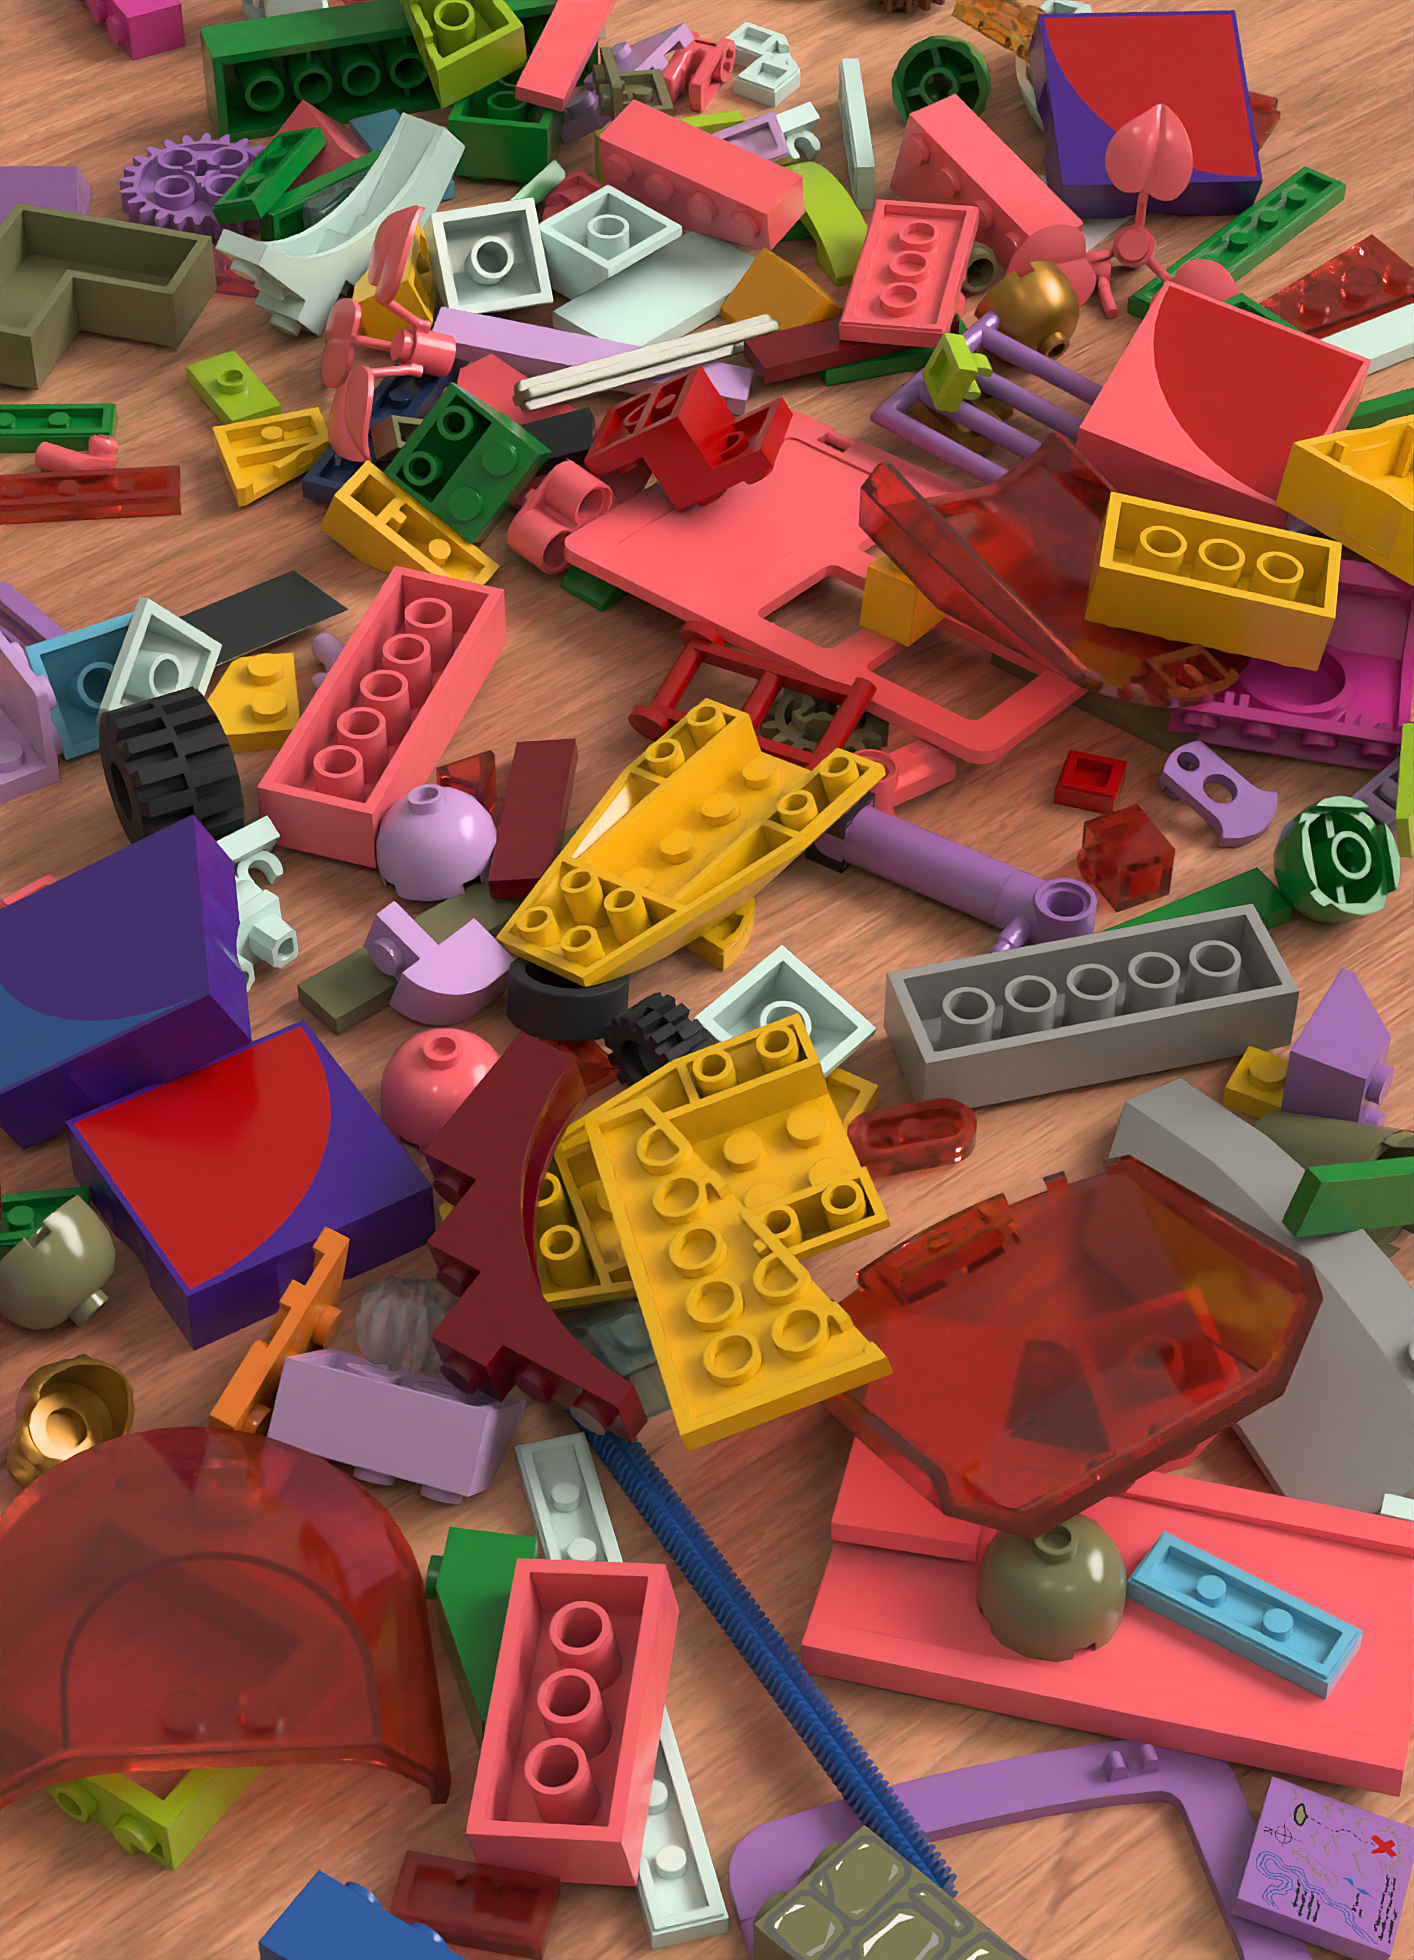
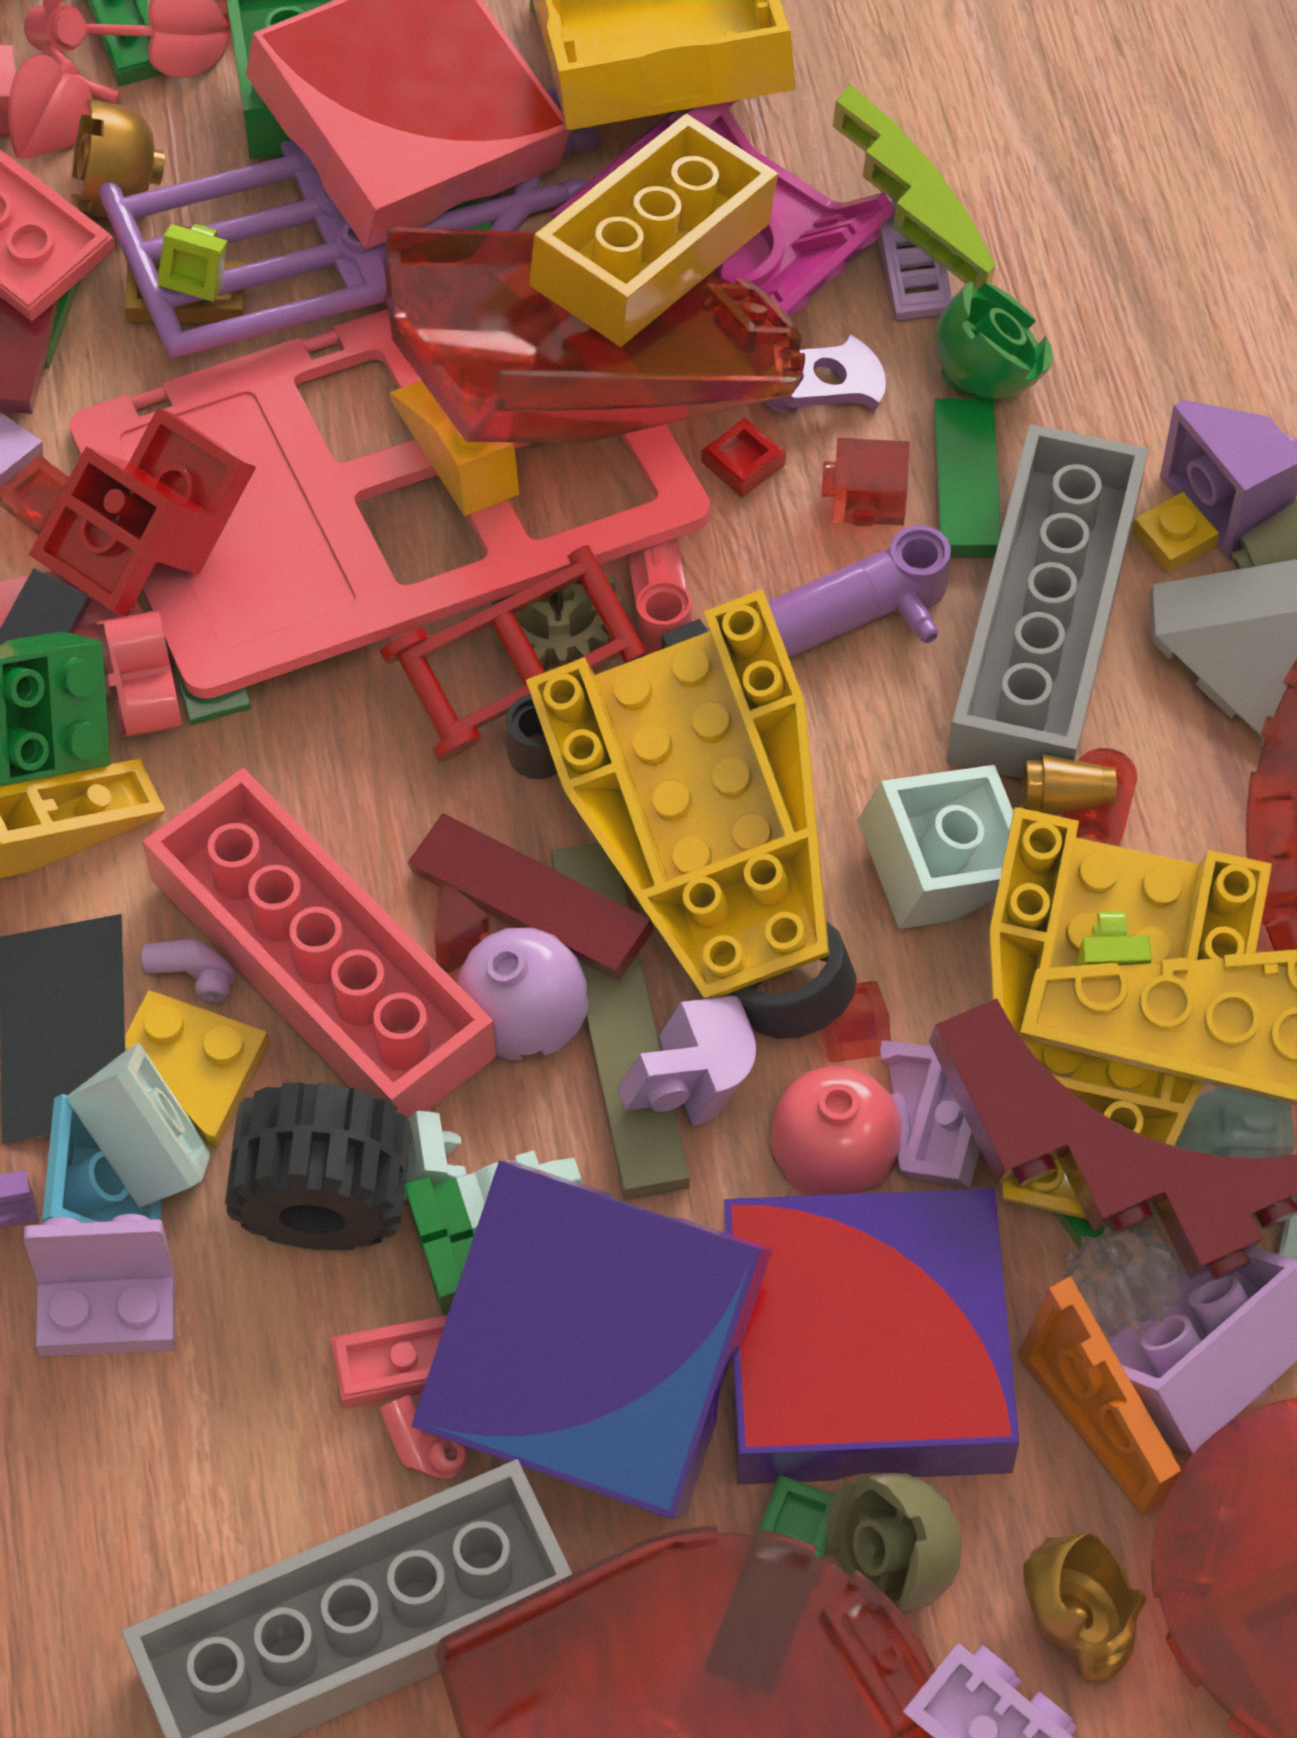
camera: 60 degrees left, 15 degrees up
black tyre [604,992,713,1087] -> none
none -> pearl gold cone [1023,754,1117,815]
none -> lime tile [1074,911,1152,966]

